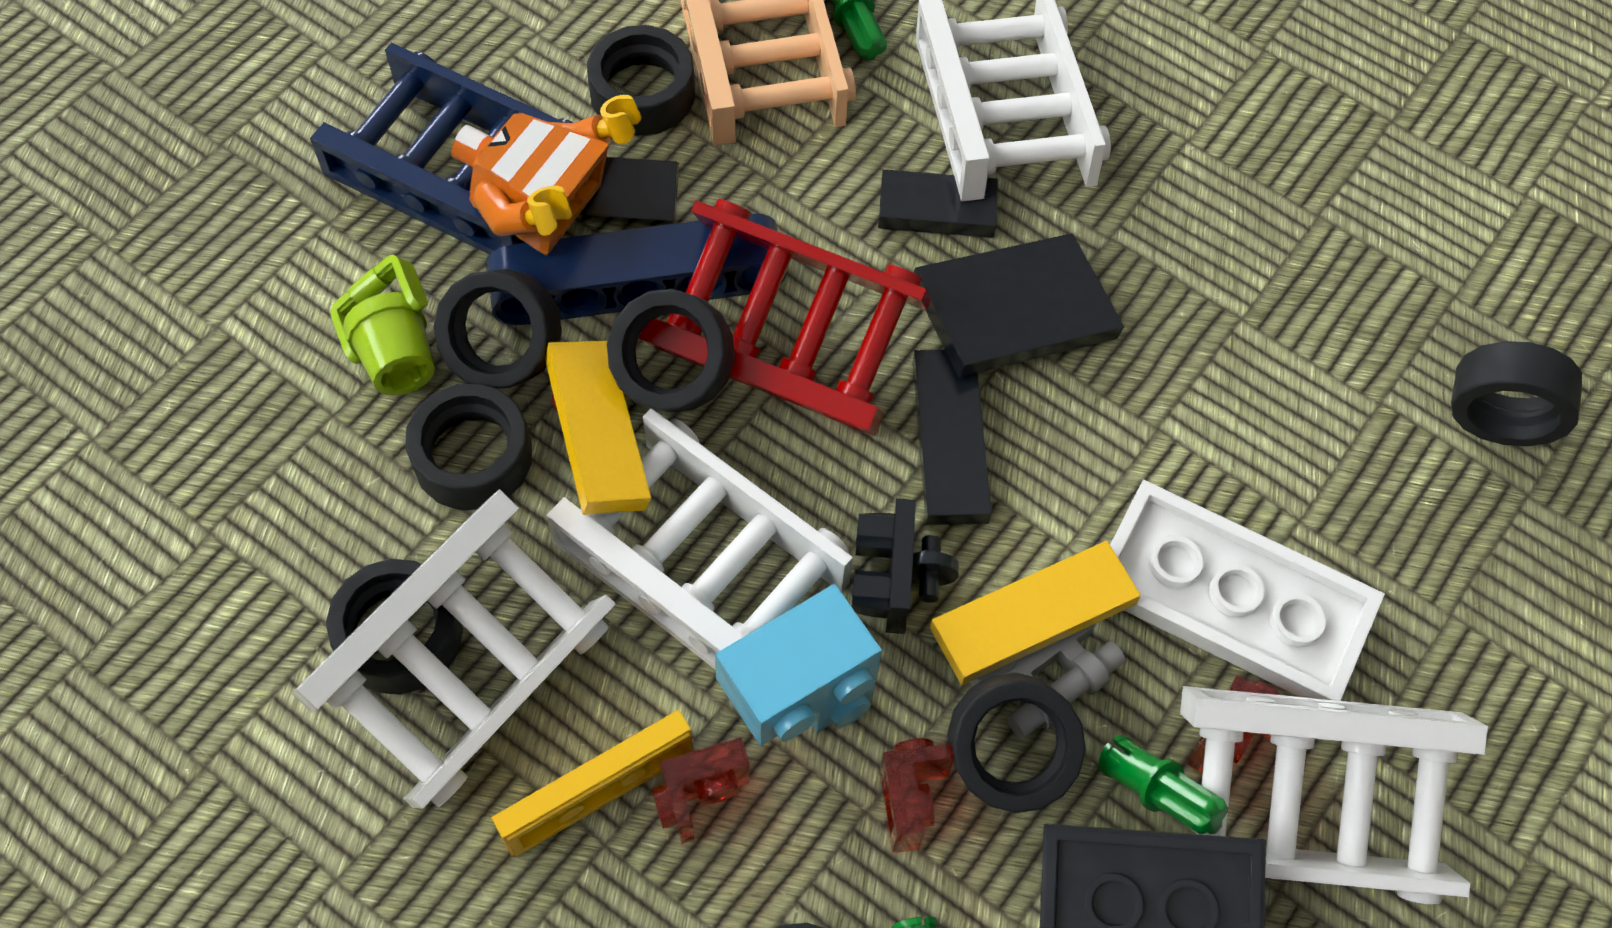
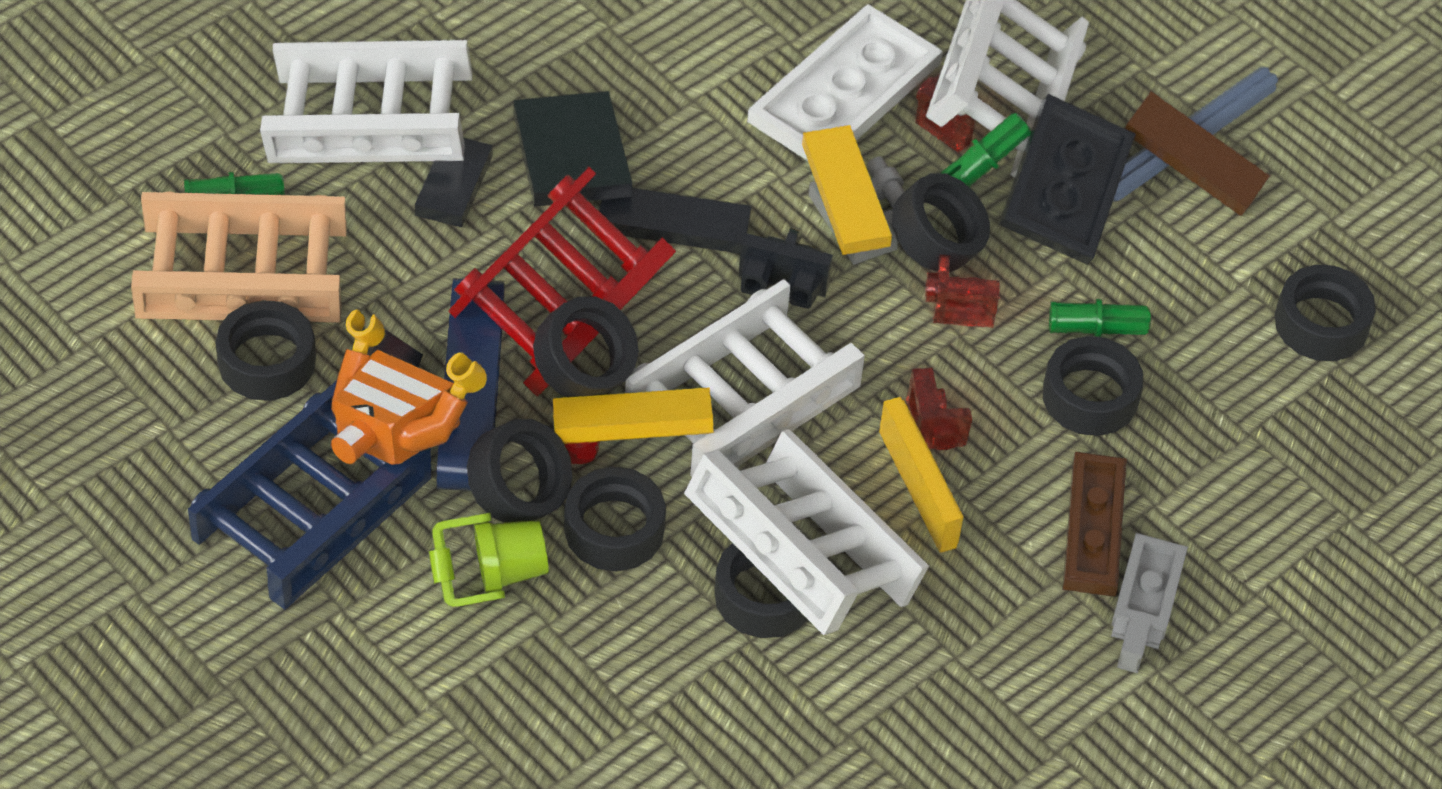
camera: 80 degrees left, 10 degrees down
medium azure brick [715,583,882,747] -> none

